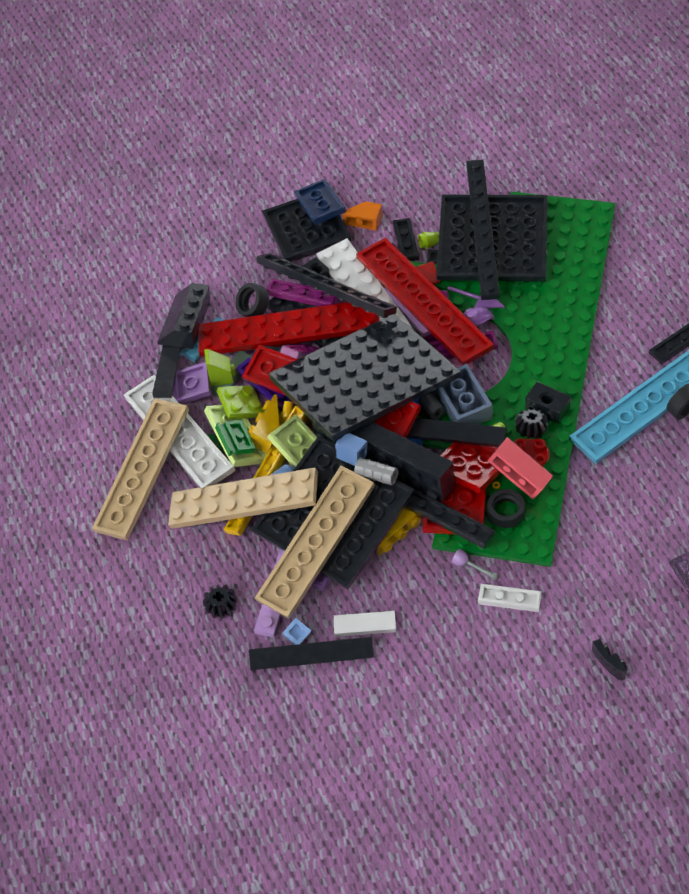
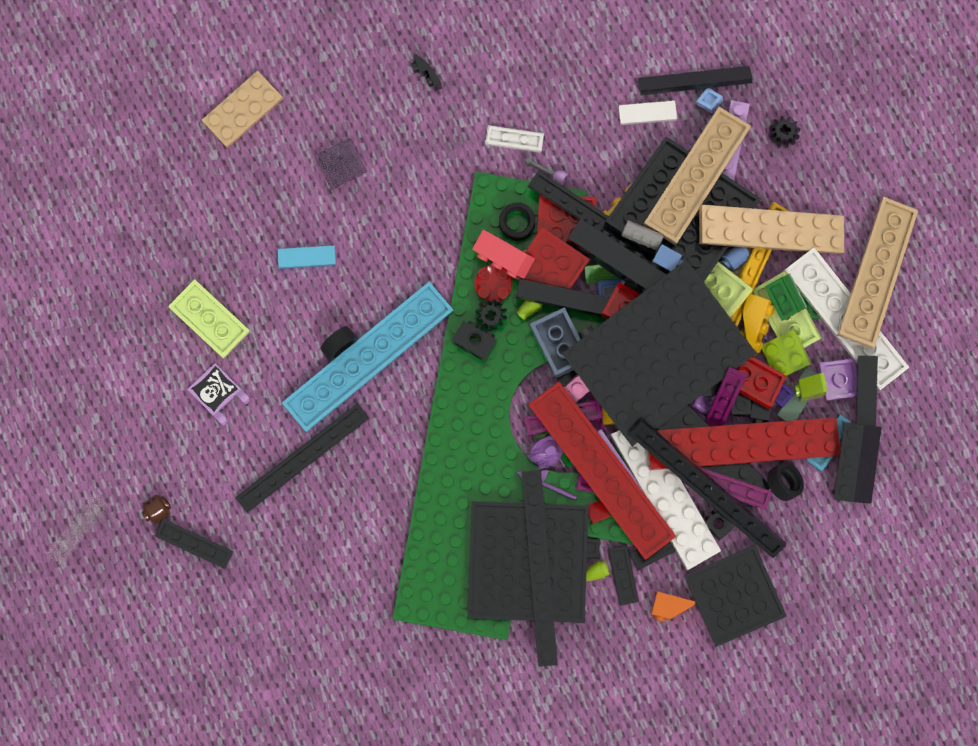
camera: 170 degrees right, 25 degrees up
dark blue tile [294,179,346,225] -> none

